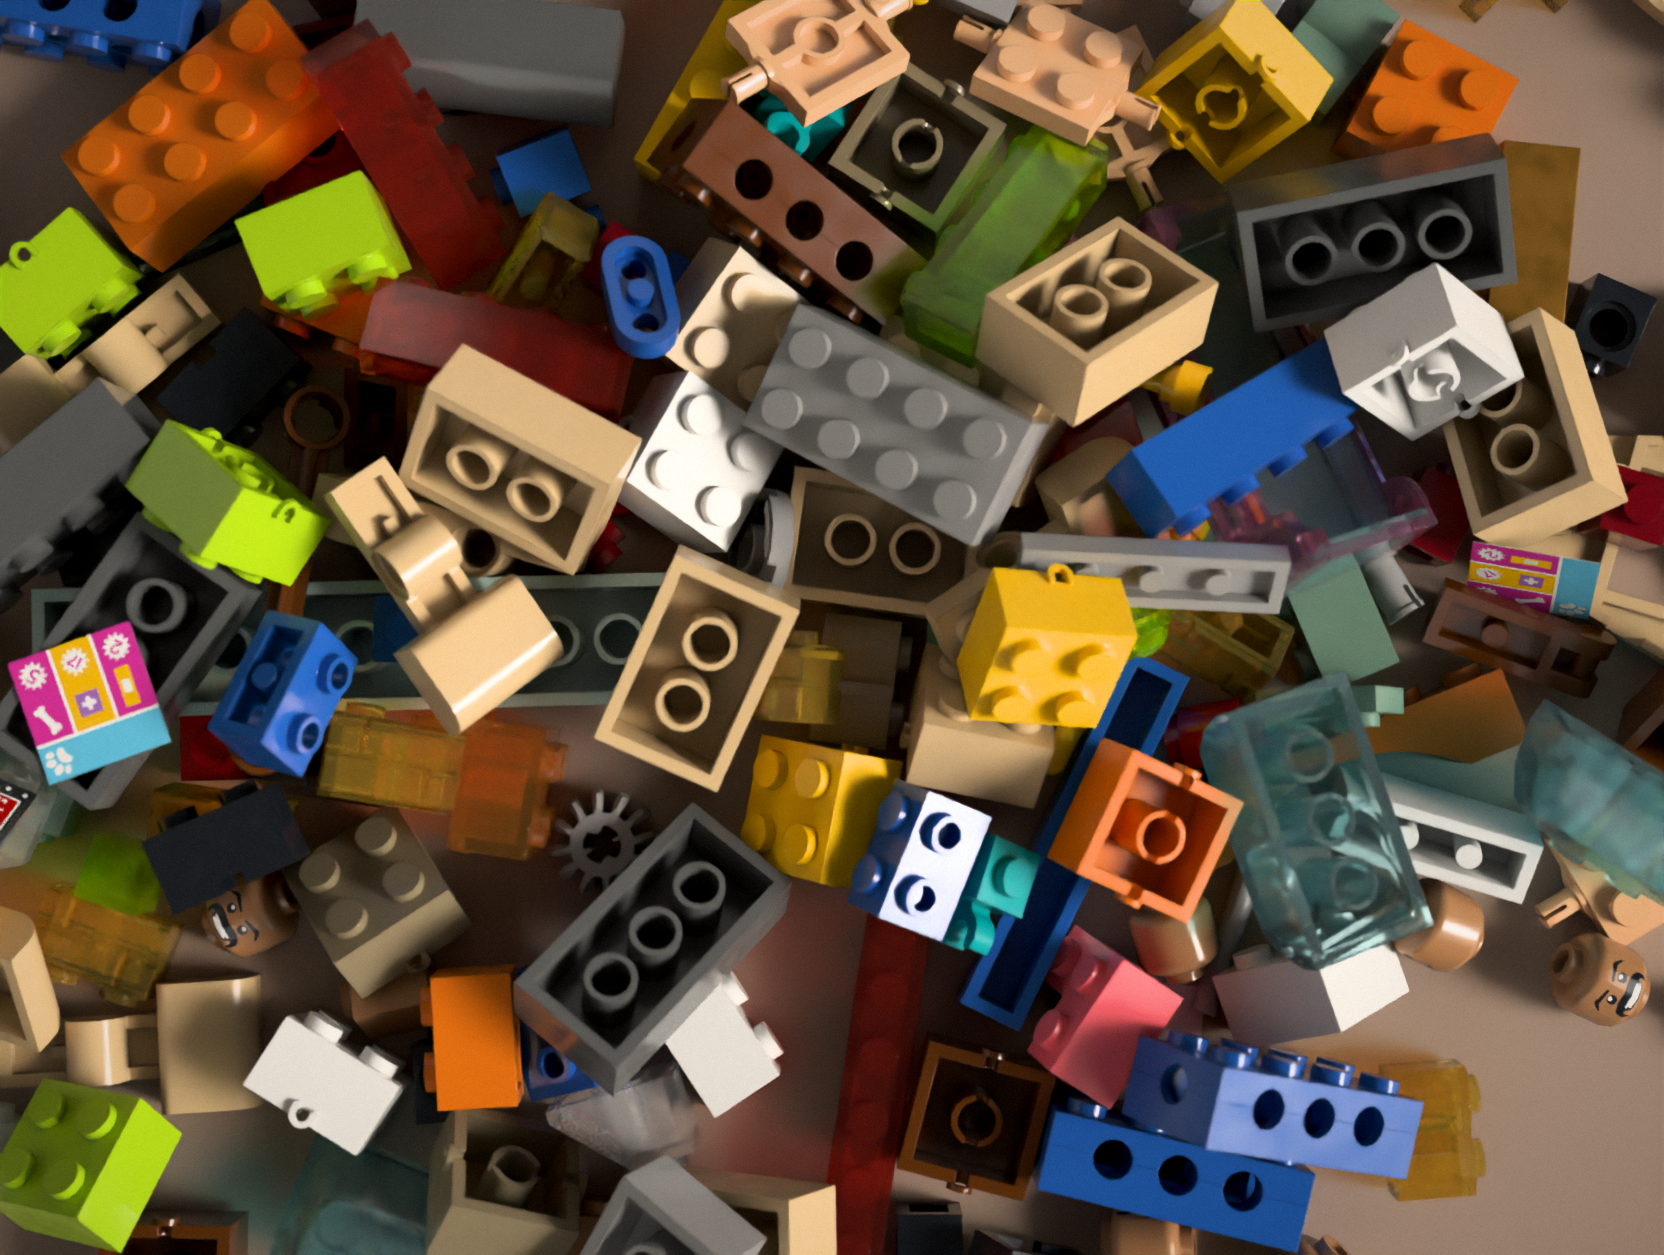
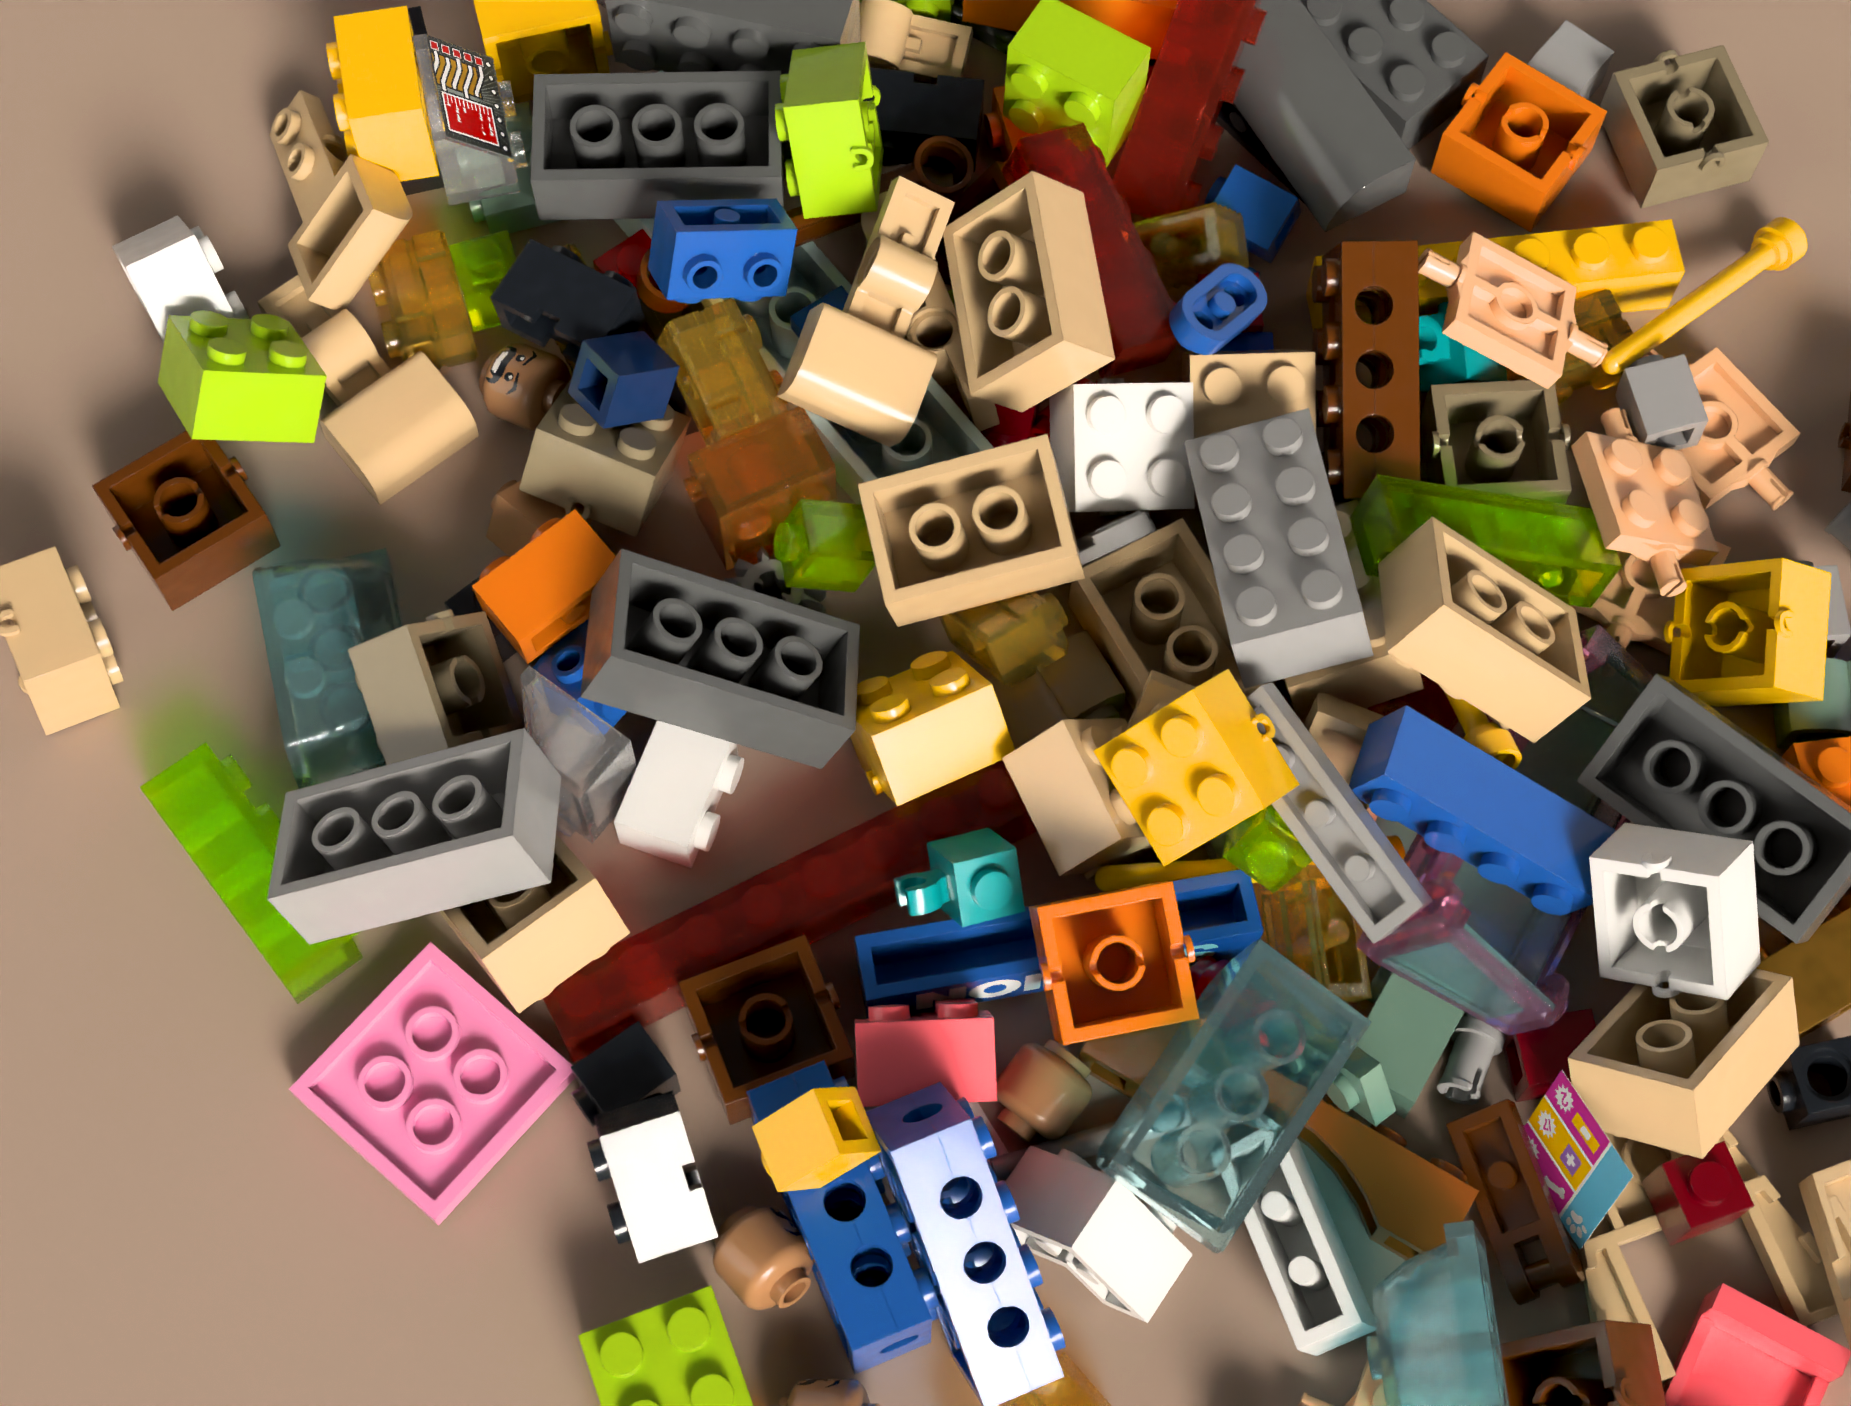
camera: 50 degrees right, 20 degrees down
sticker [7,621,171,785] -> none
white brick [243,1009,413,1156] -> none
brick [846,778,992,941] -> none
medium nougat head [1385,878,1484,972] -> none
none -> dark blue brick [568,331,680,429]
none -> yellow brick [752,1086,882,1192]
none -> clear neon green brick [773,499,876,592]

